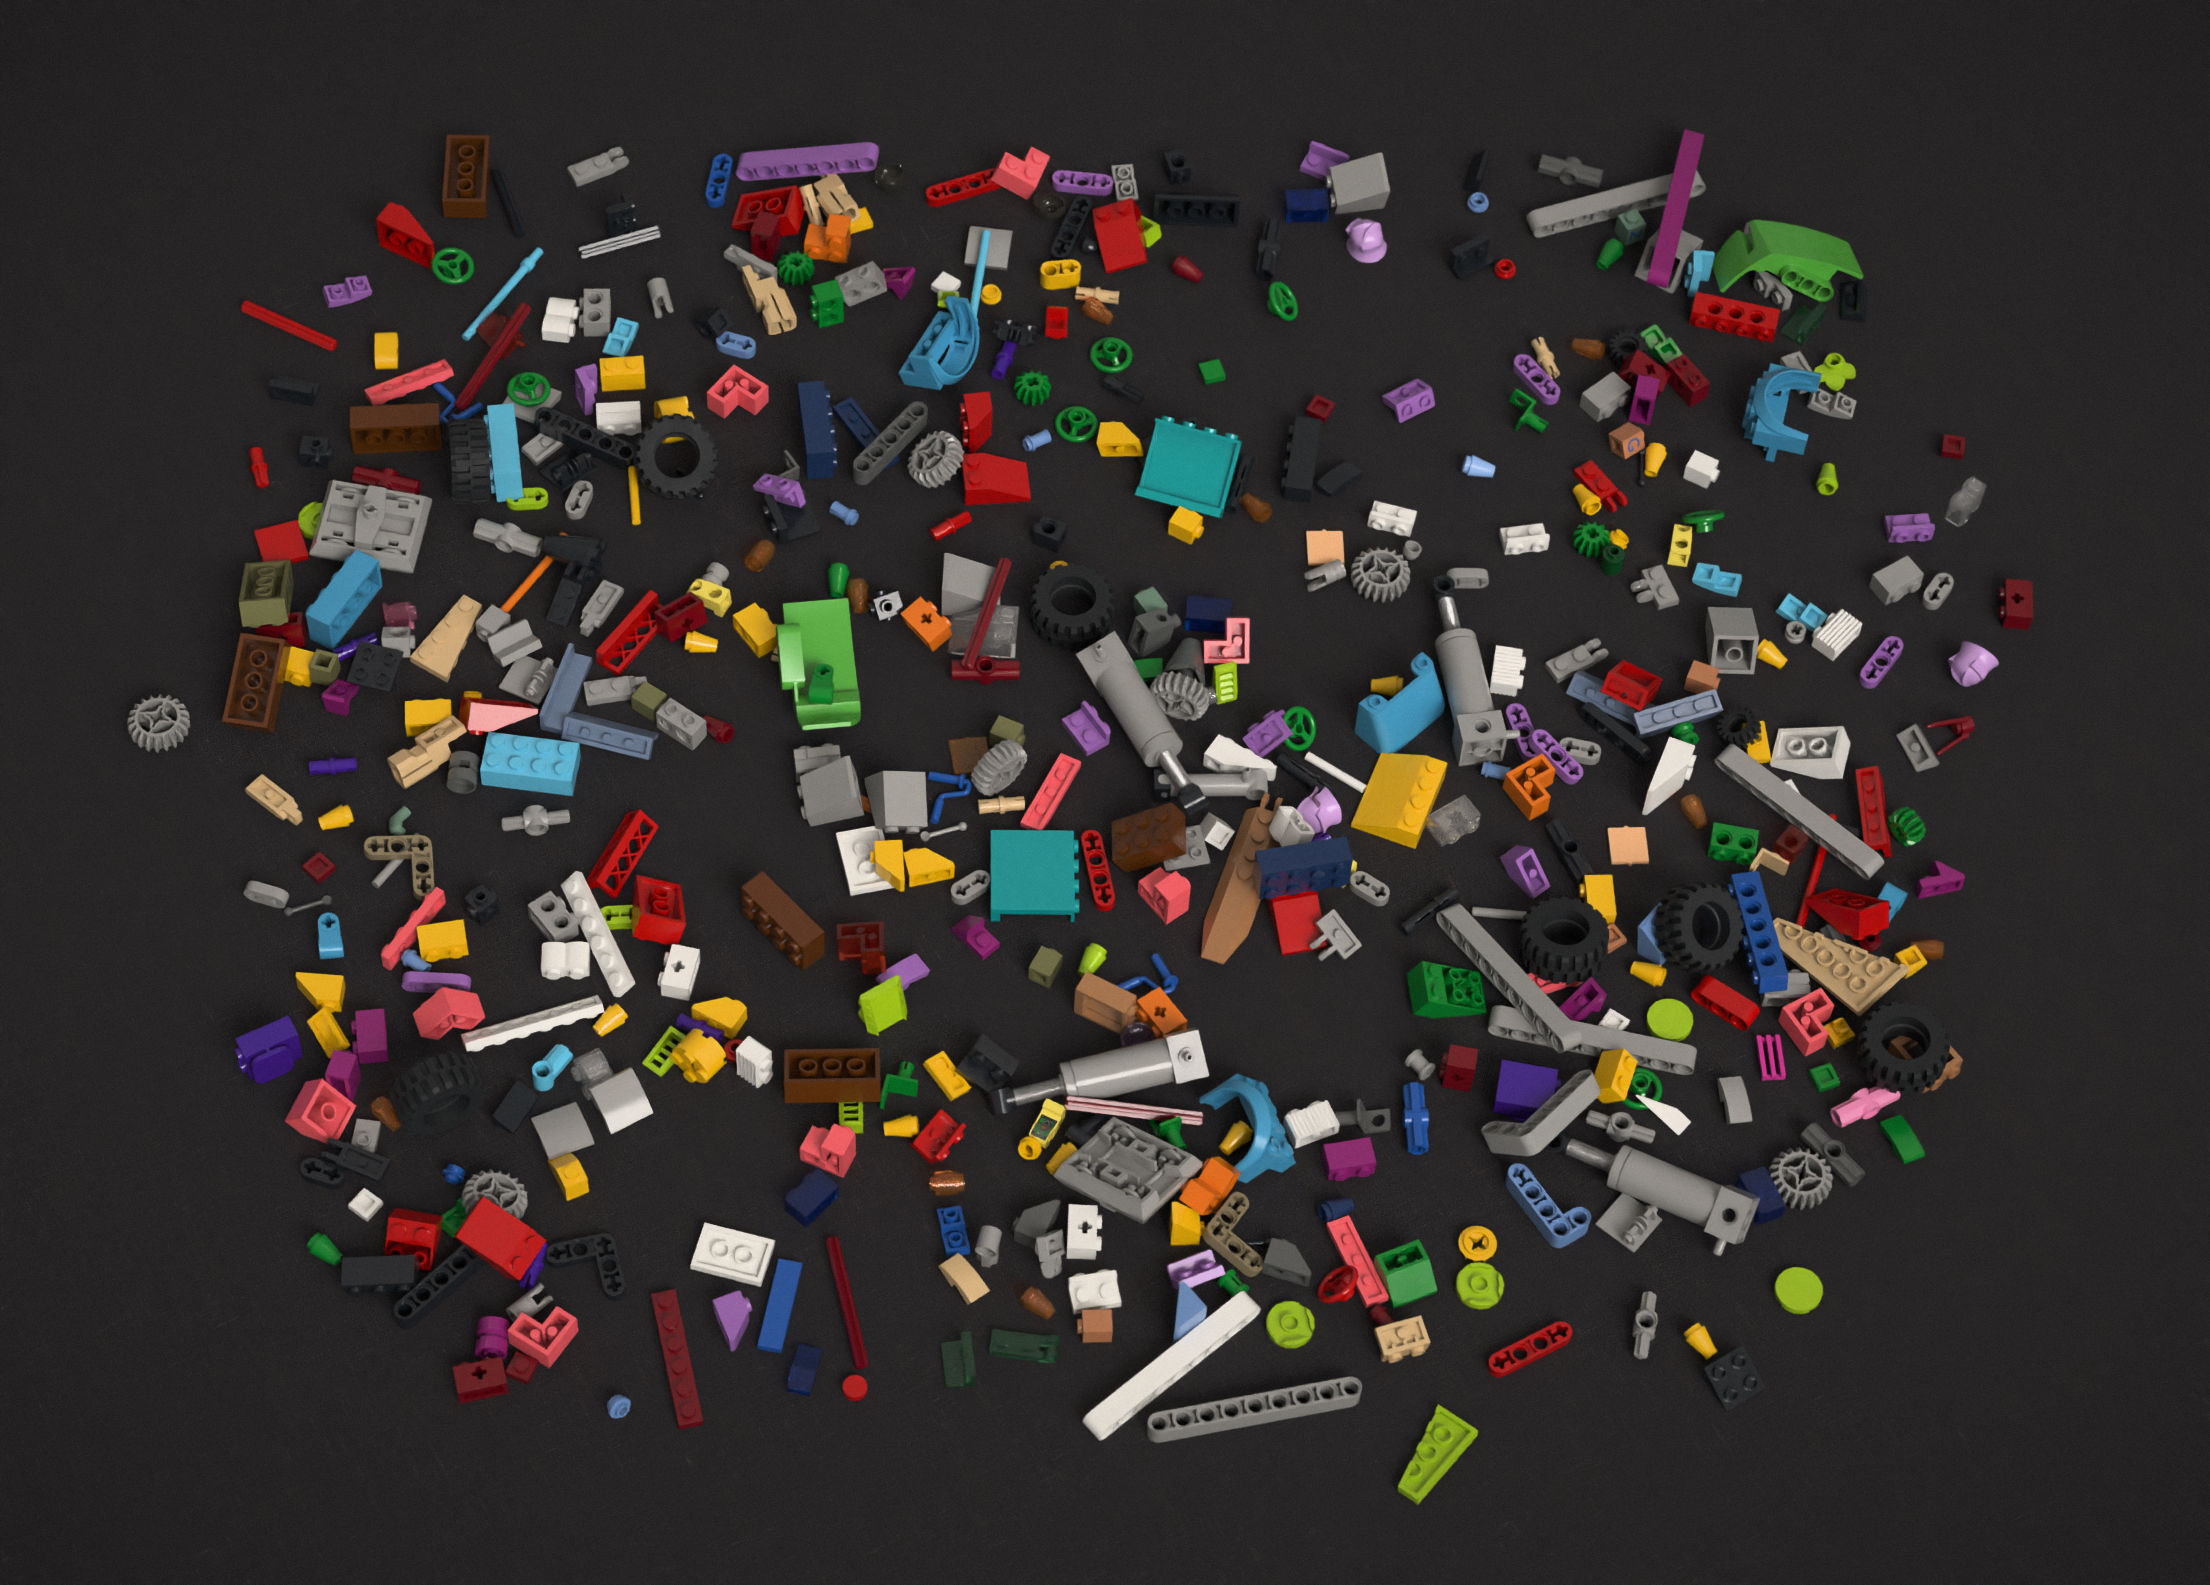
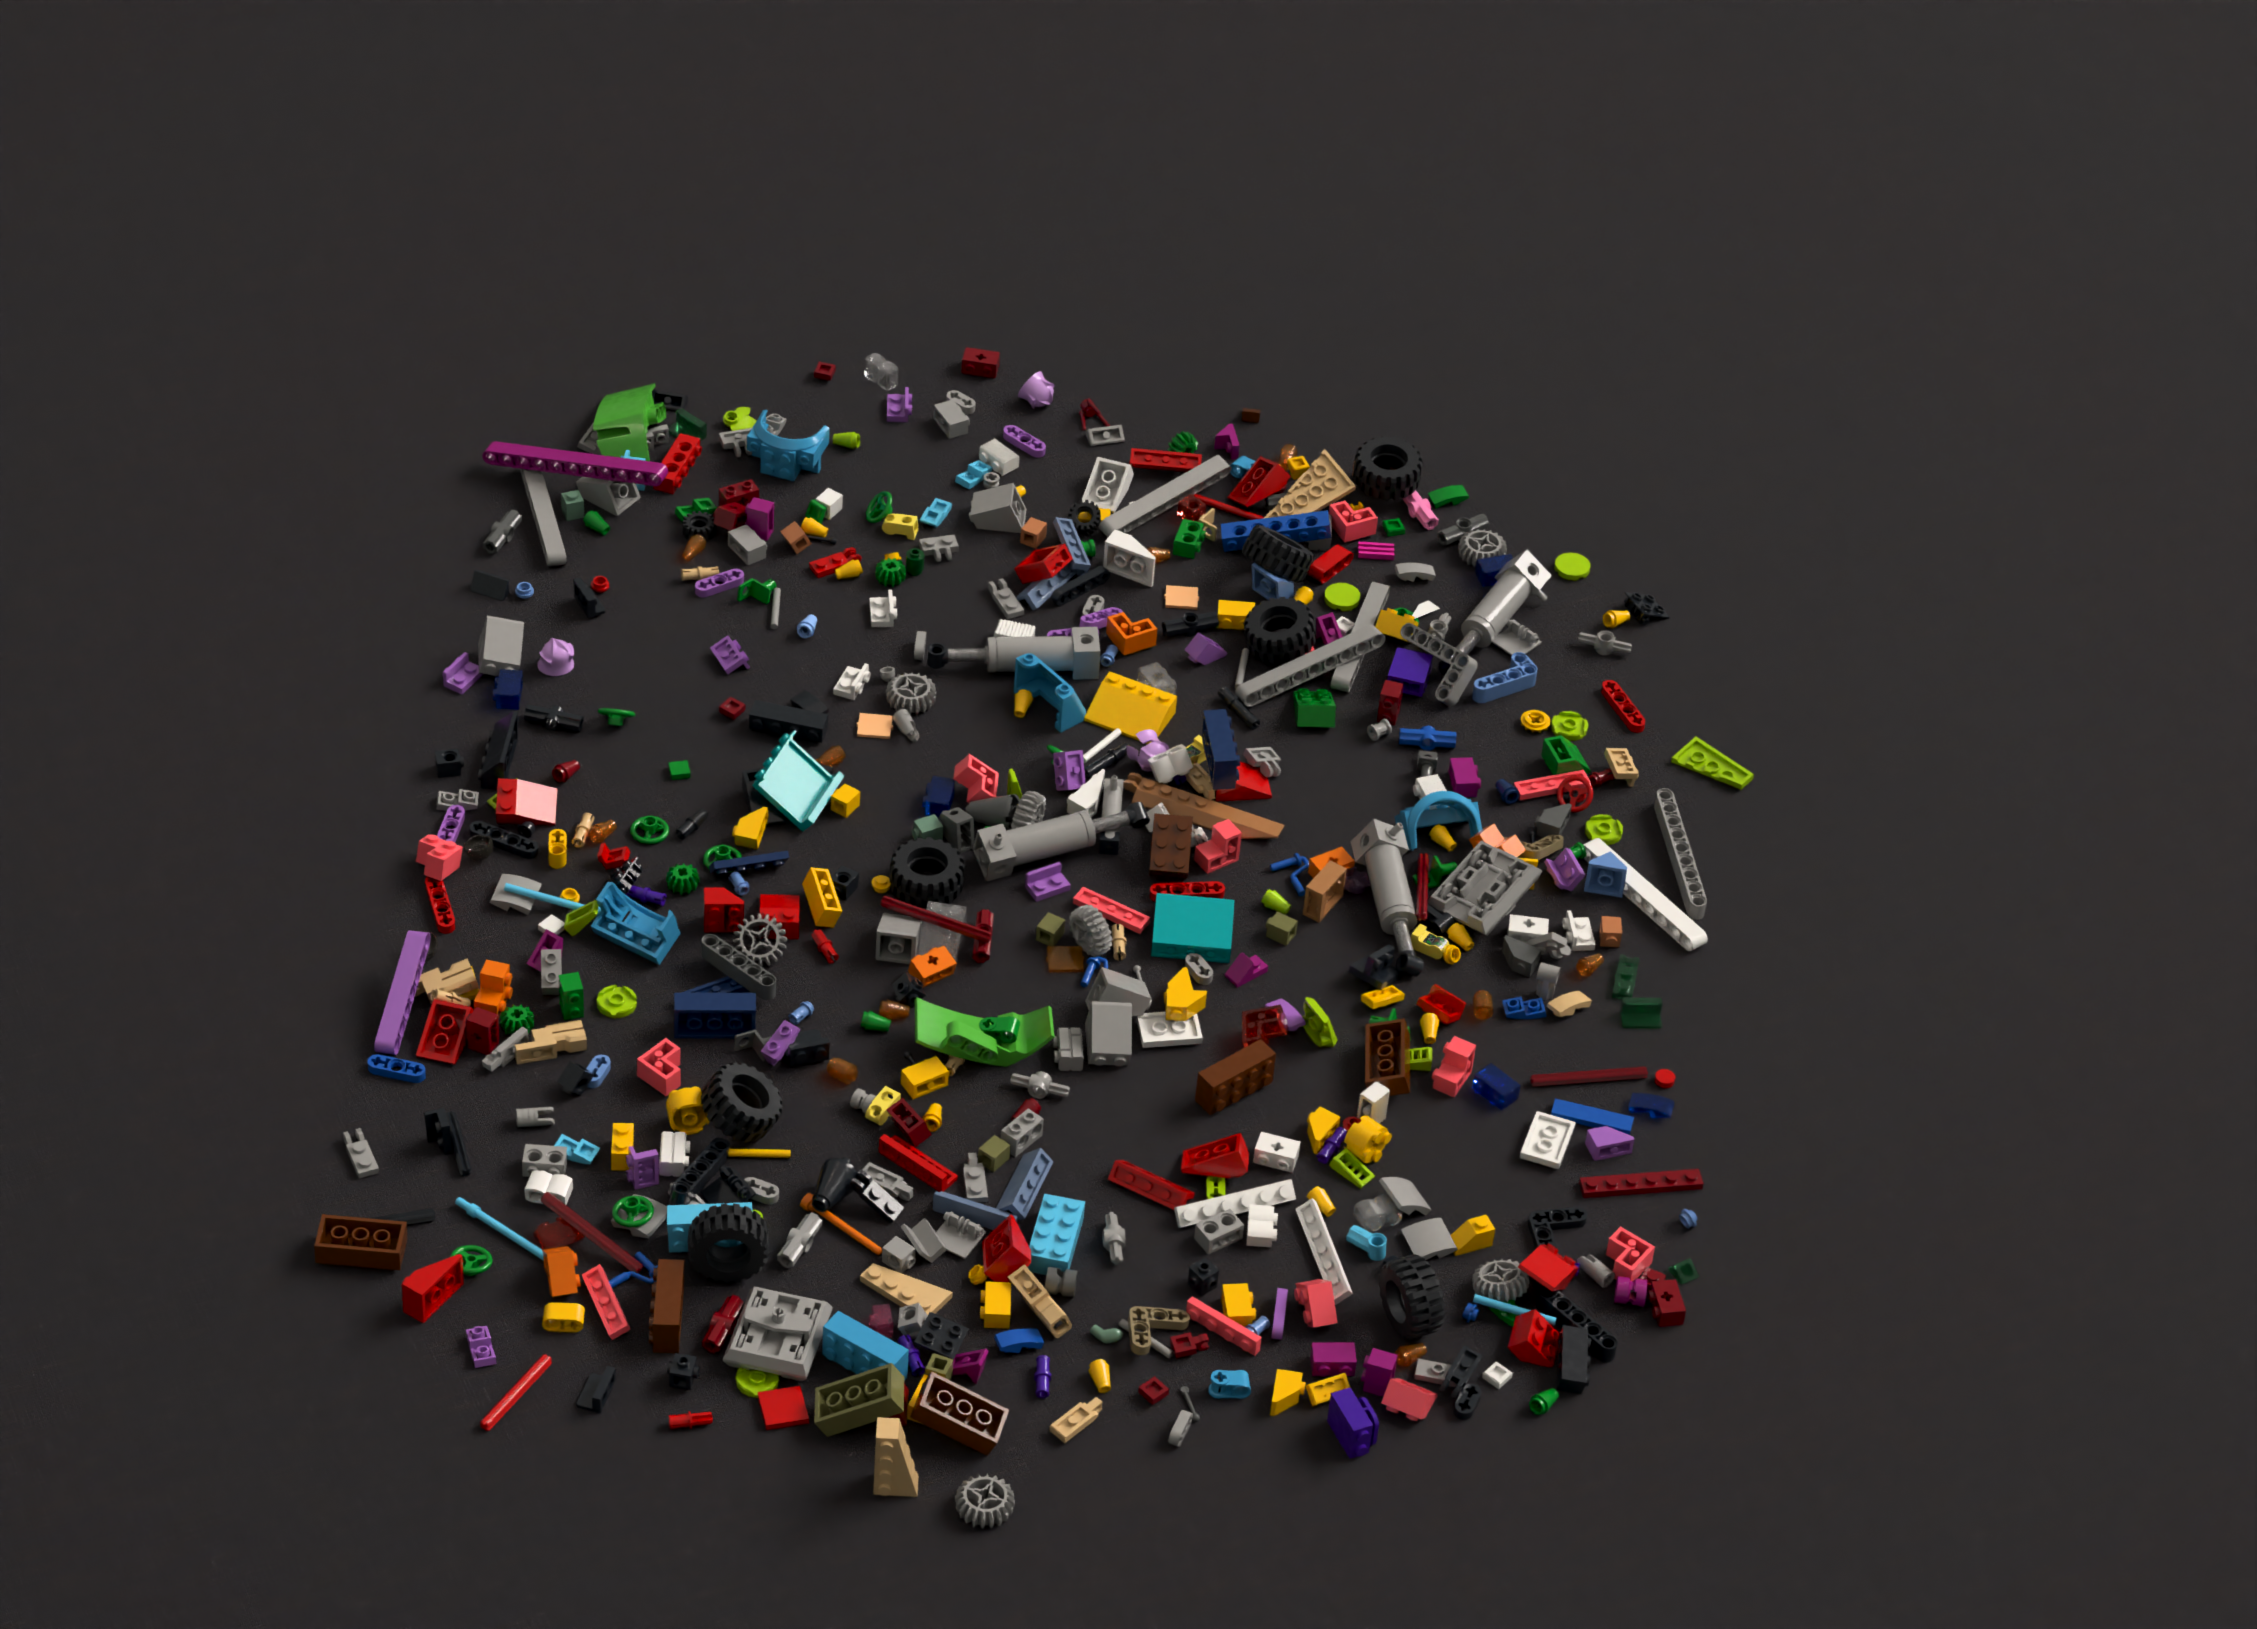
camera: 85 degrees left, 15 degrees down
none -> orange brick [542,1246,581,1297]
none -> lime tile [597,985,637,1018]
none -> dark blue plate [709,851,789,876]
none -> light grey bar [771,588,781,629]
none -> yellow brick [802,867,842,928]
none -> green tile [805,500,827,524]
none -> tan wedge [873,1417,919,1497]
none -> blue slope [994,1329,1044,1353]
none -> light grey axle [1010,1071,1070,1099]
none -> dark red plate [1170,1332,1209,1358]
none -> white axle [1192,827,1208,844]
none -> reddish brown slope [1242,408,1260,423]
none -> medium azure bar [1473,1294,1556,1326]
none -> clear green slope [1668,1258,1699,1285]

